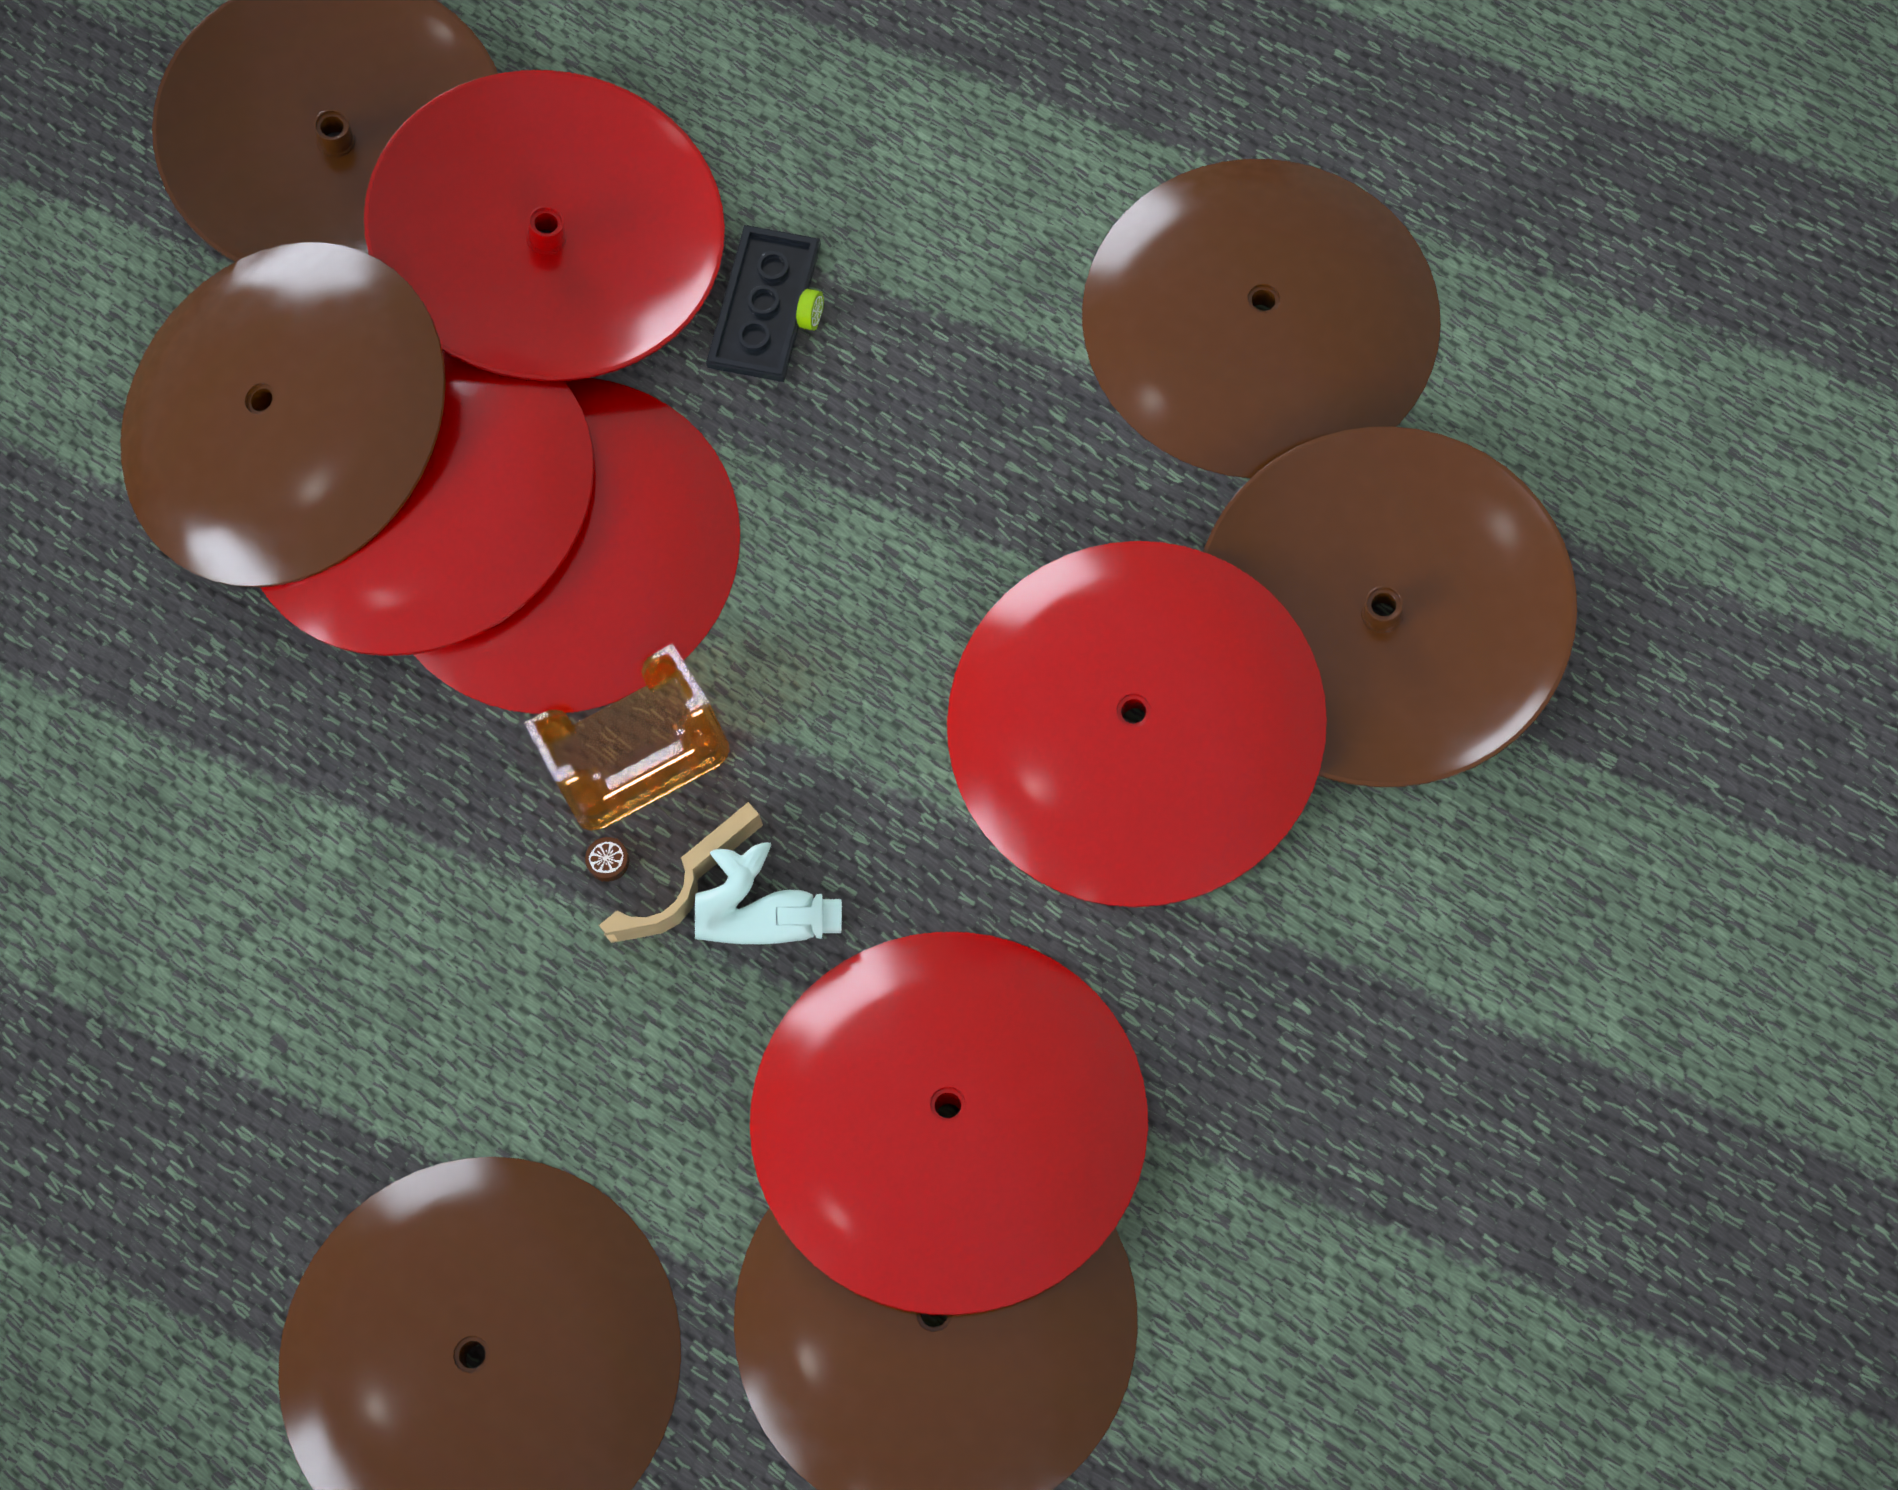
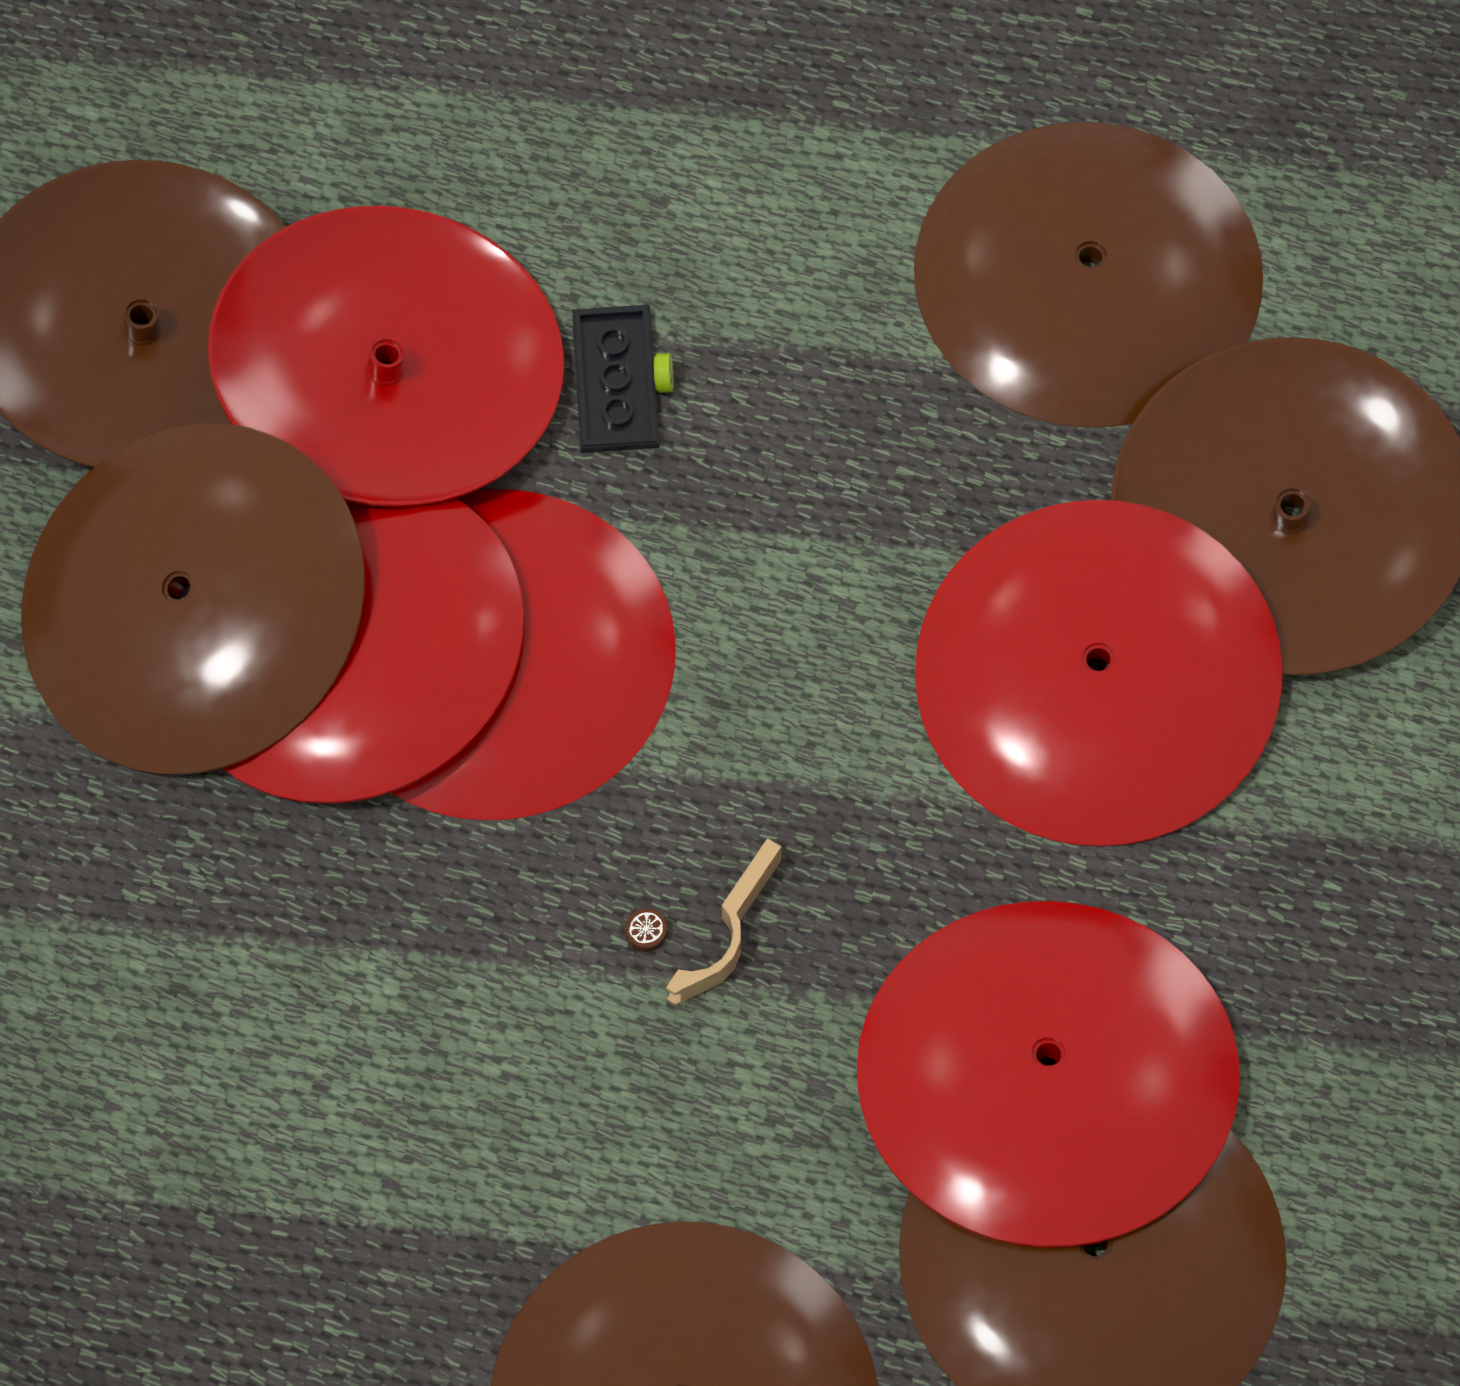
camera: 20 degrees left, 5 degrees down
clear orange windscreen [524,644,730,831] -> none
light aqua piece [695,842,842,944] -> none

